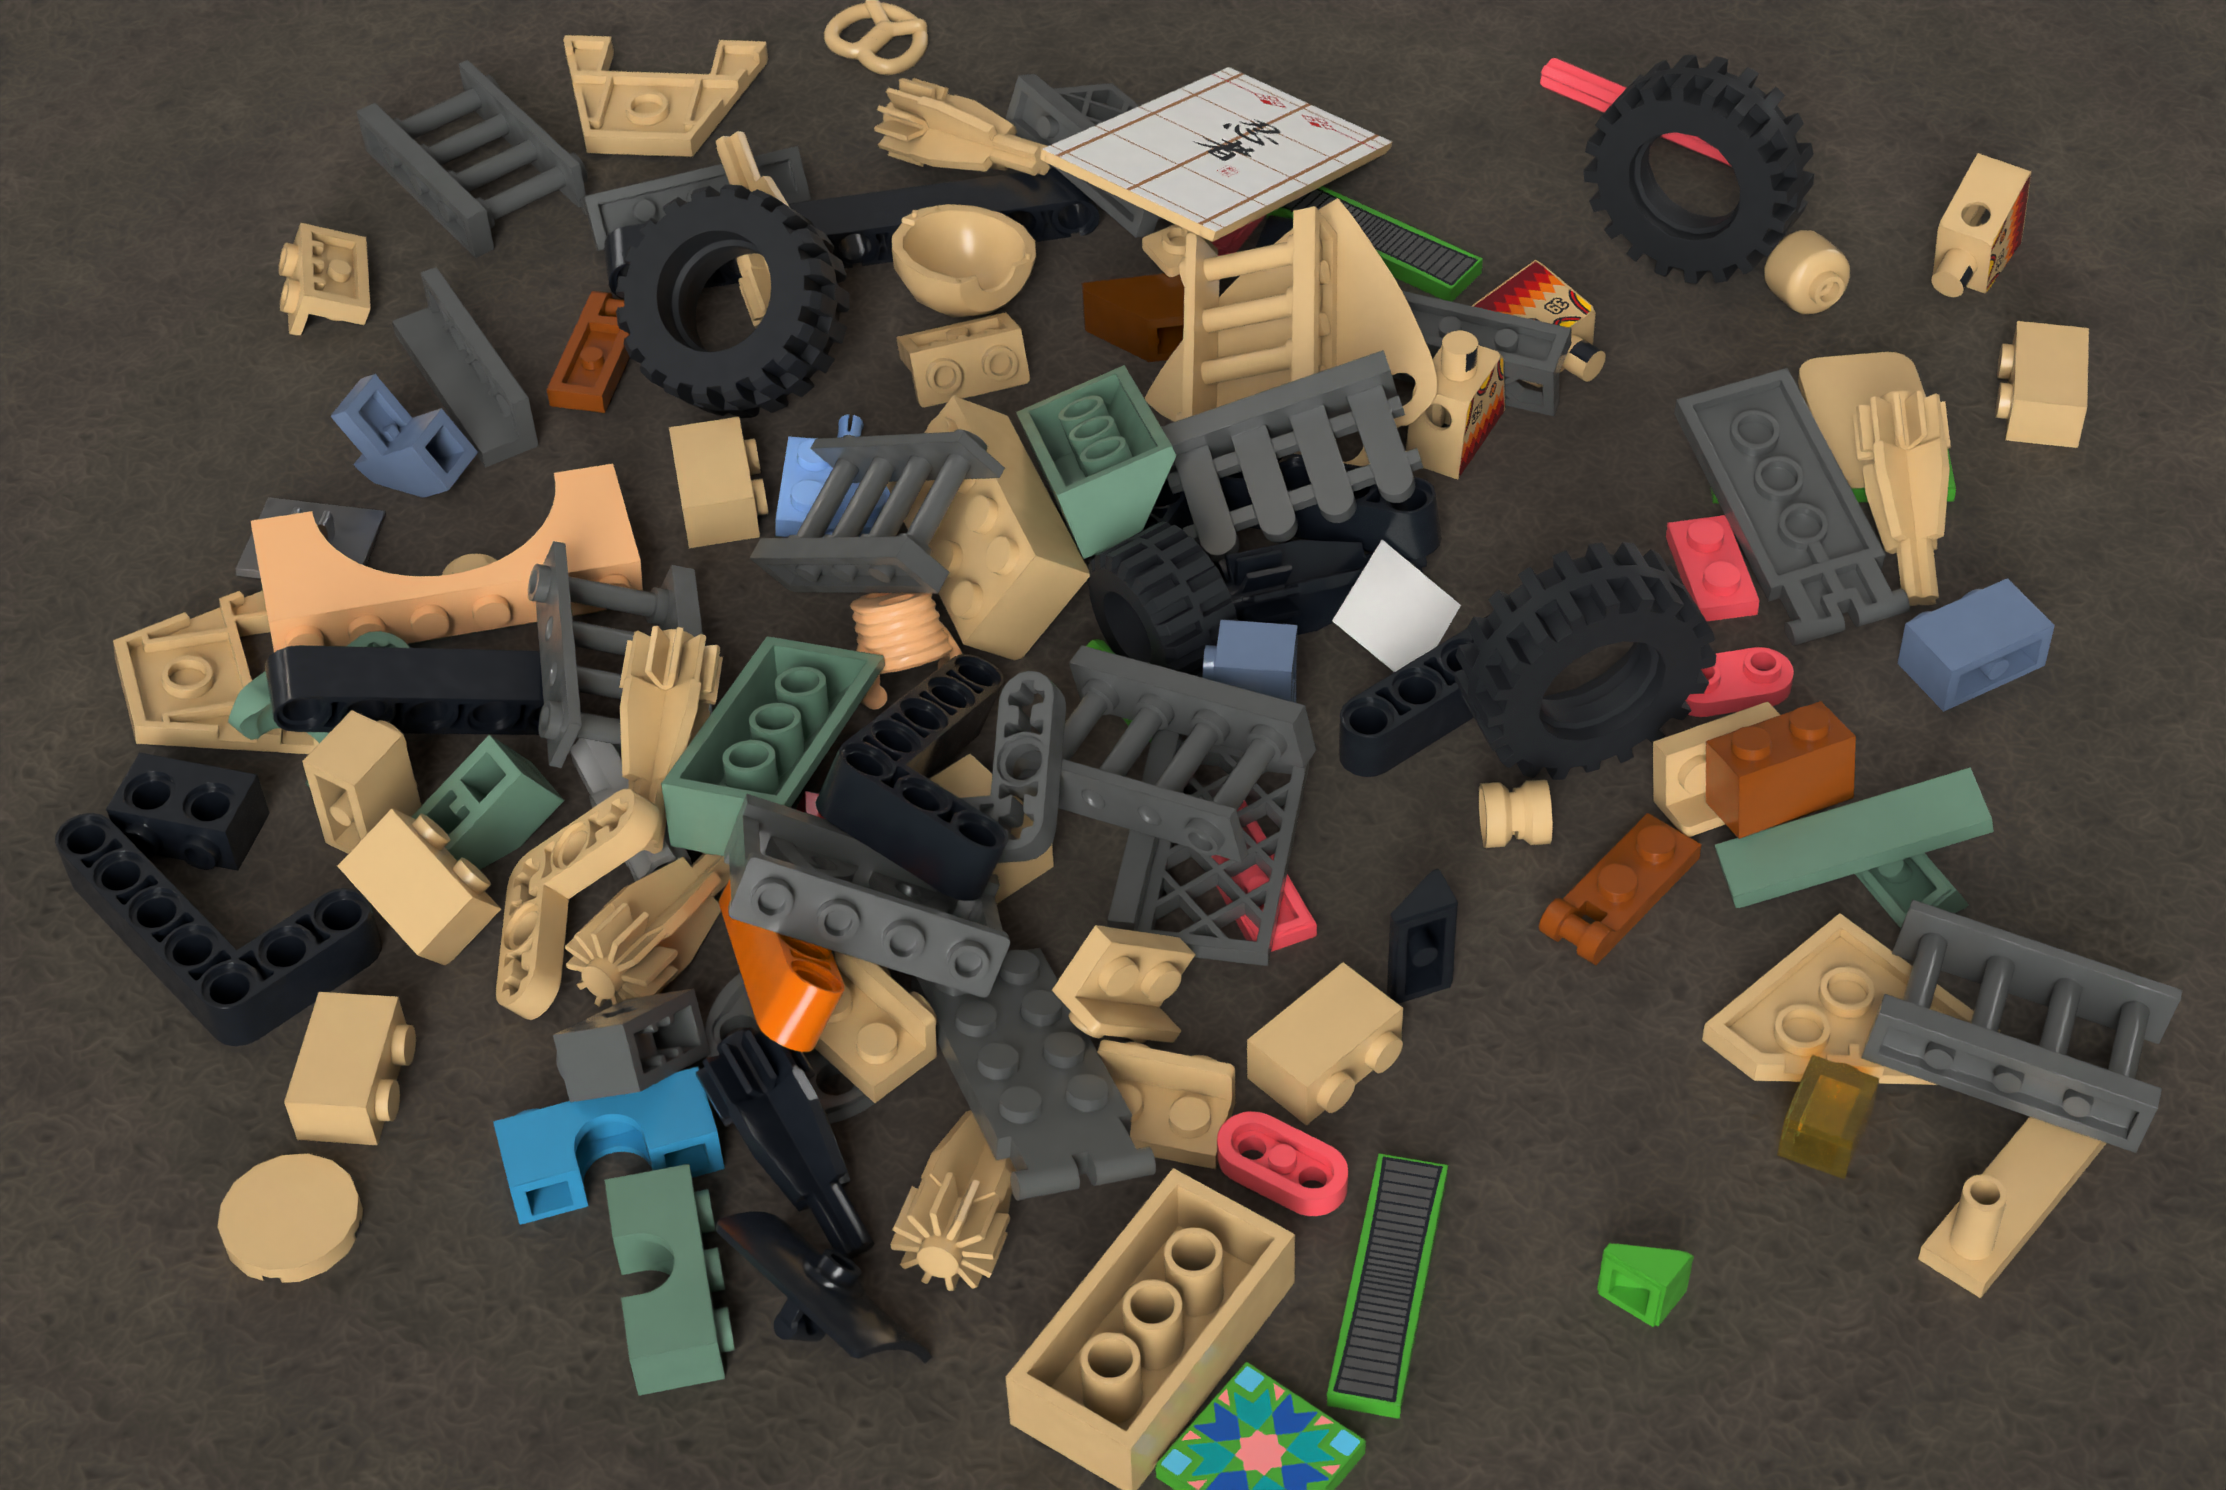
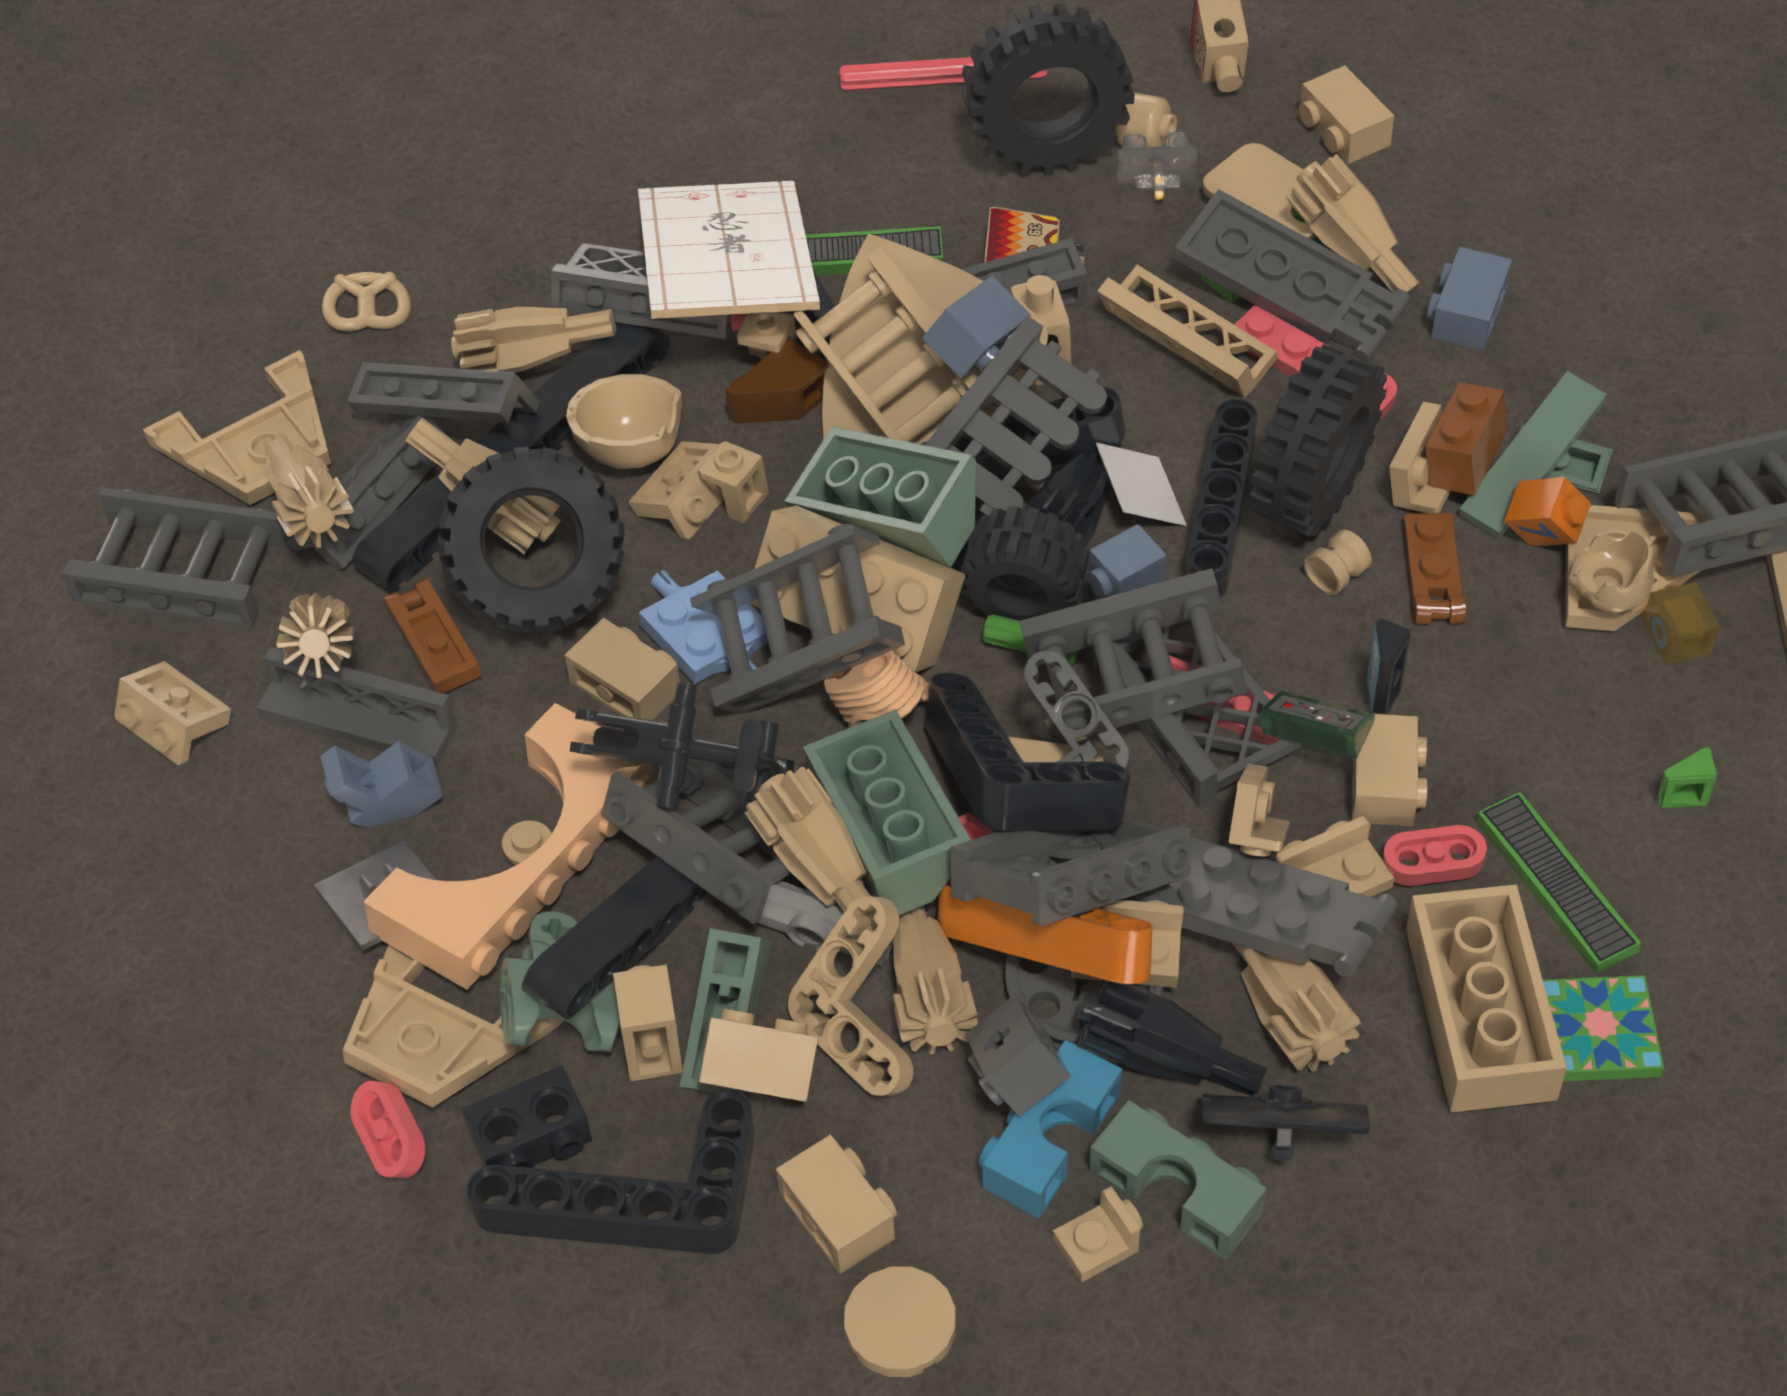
camera: 40 degrees left, 5 degrees up
none -> tan piece [263,433,353,548]
none -> tan piece [276,593,354,678]
none -> dark grey fence [347,362,540,423]
none -> coral plate [351,1081,425,1179]
none -> black piece [569,683,795,809]
none -> tan bracket [699,441,769,523]
none -> sand blue brick [922,276,1031,378]
none -> tan bracket [1053,1186,1143,1282]
none -> tan fence [1097,265,1279,398]
none -> clear hips [1117,132,1197,201]
none -> clear green slope [1259,691,1375,758]
none -> orange brick [1504,477,1591,546]
none -> tan hair [1568,531,1654,612]

